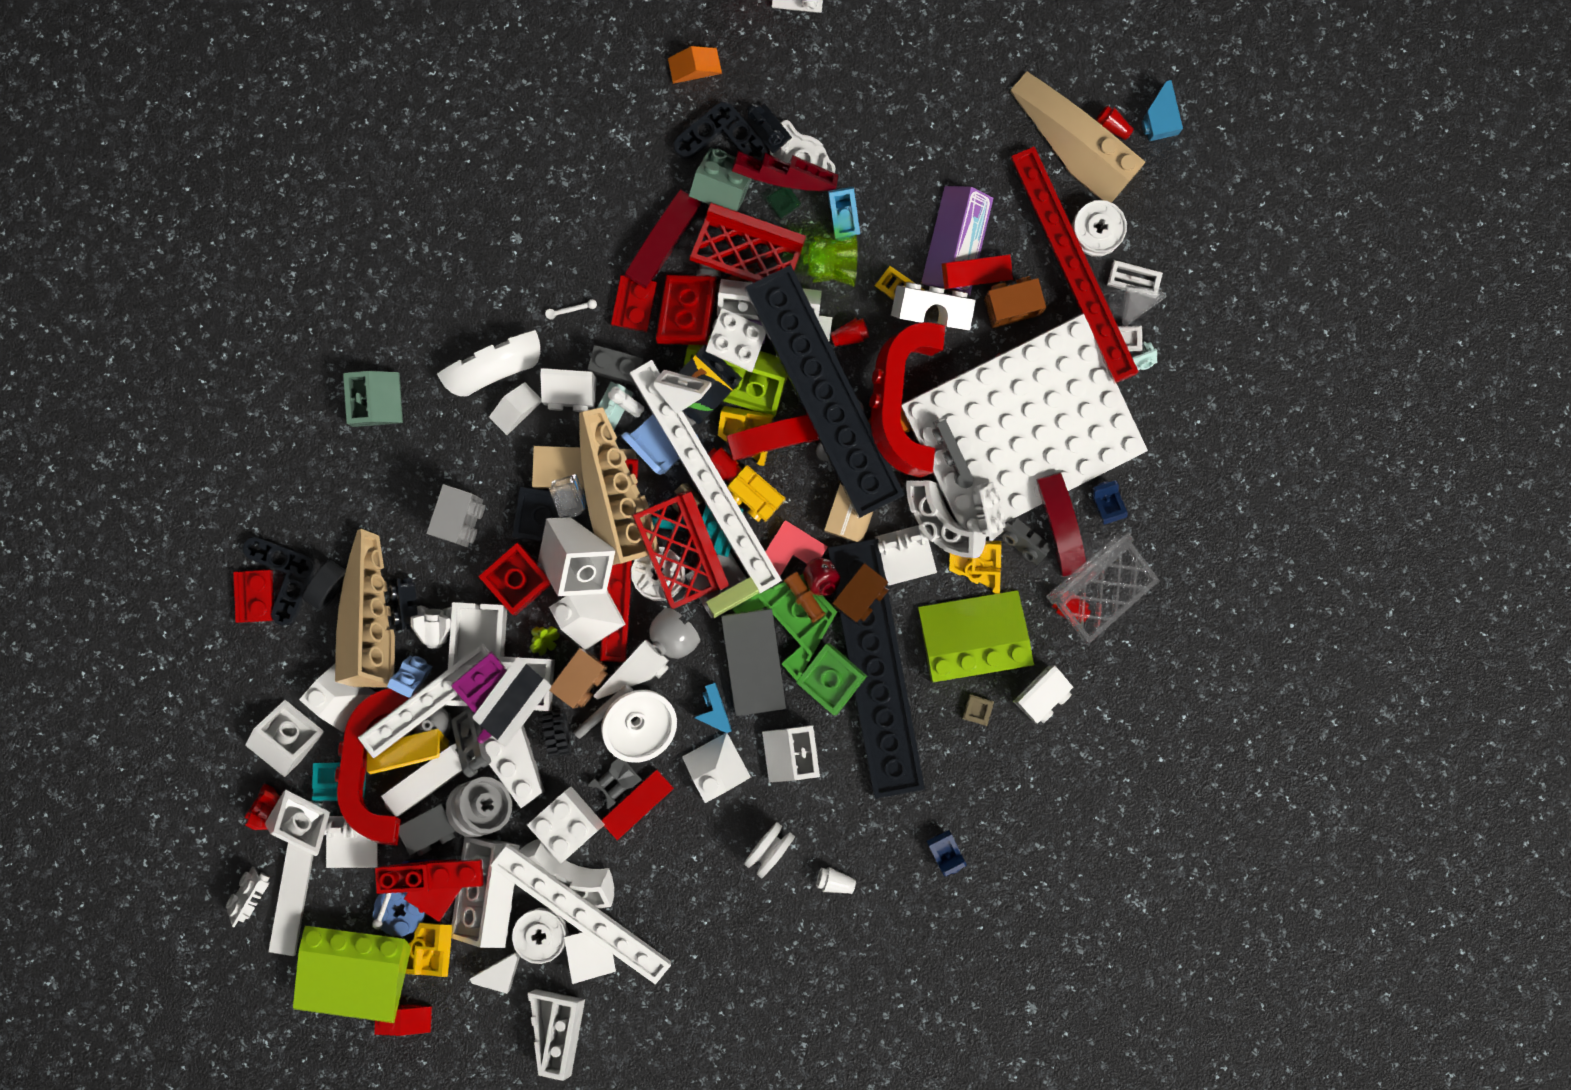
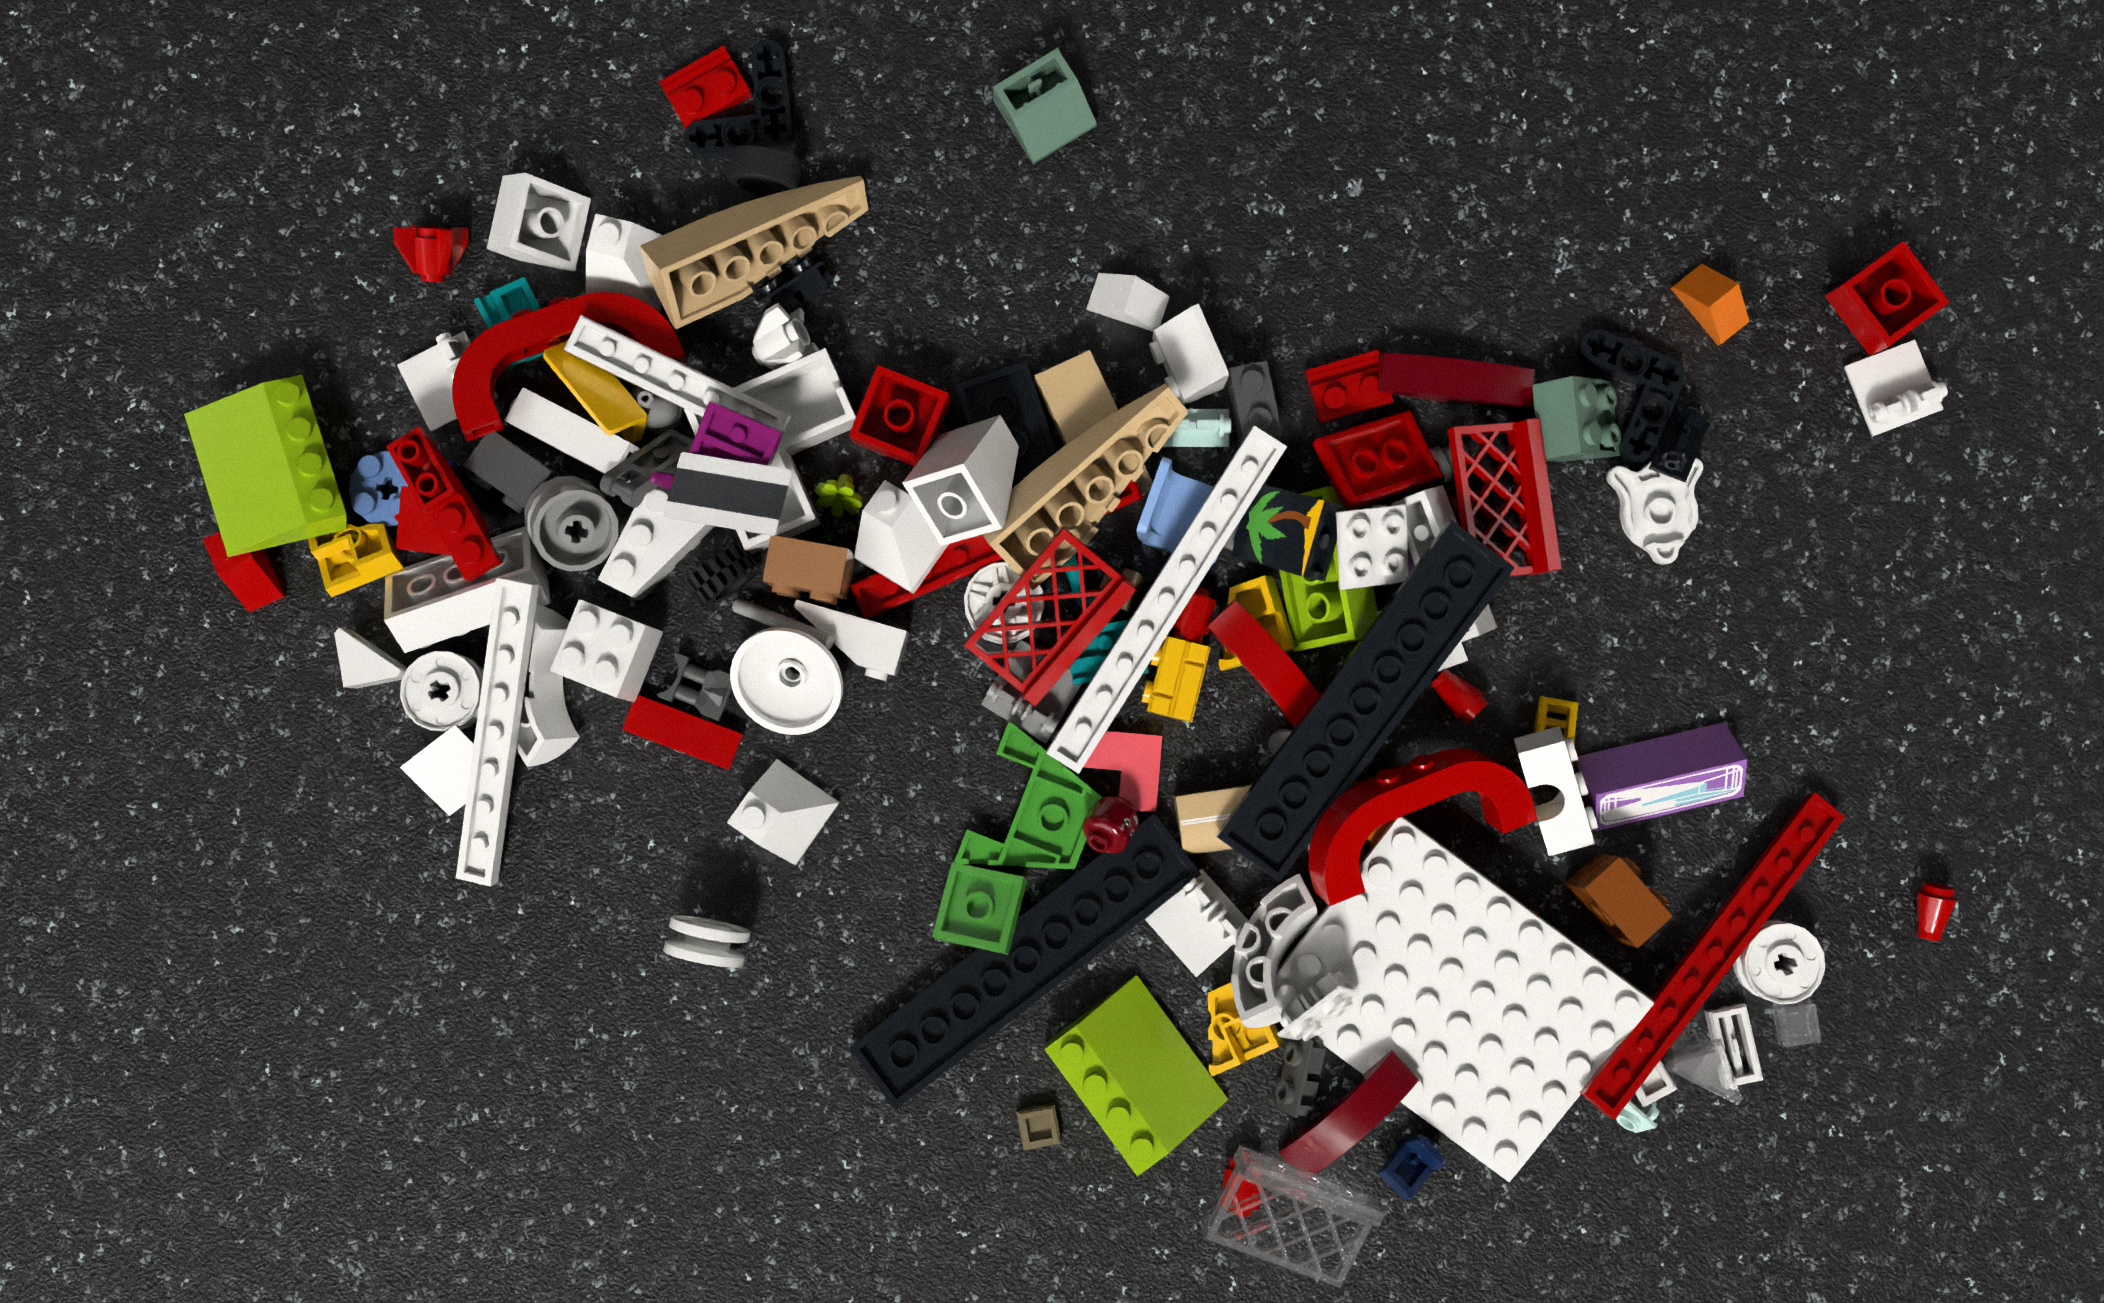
camera: 65 degrees right, 0 degrees up
white hinge [226,866,270,927] -> none
white slope [265,790,330,856] -> none
white tile [269,801,323,956] -> none
white hinge [372,893,392,930] -> none
light blue slope [387,656,433,698] -> none
light grey brick [426,484,485,547] -> none
white brick [437,330,540,396] -> none
white wedge [528,989,585,1081] -> none
white hinge [545,299,597,319] -> none
clear brick [550,474,587,517] -> none
white axle [608,387,644,417] -> none
light grey cylinder [649,607,700,659] -> none
white slope [654,370,711,414] -> none
dark azure slope [694,683,732,733] -> none
yellowish green slope [706,577,759,618] -> none
dark grey tile [721,608,786,716] -> none
dark red slope [732,151,838,191] -> none
white slope [762,725,820,783] -> none
clear green tile [767,187,802,220] -> none
dark orange pin [784,572,826,623] -> none
clear neon green hat [803,234,858,287] -> none
white cone [816,867,856,894] -> none
dark azure slope [828,187,860,239] -> none
reddish brown brick [832,563,889,623] -> none
dark blue bracket [927,830,967,876] -> none
dark grey plate [932,418,974,488] -> none
red tile [941,255,1013,289] -> none
tan wedge [1010,72,1145,203] -> none
white slope [1013,666,1073,723] -> none
dark azure slope [1142,80,1183,141] -> none
none -> clear tile [1773,1002,1822,1048]

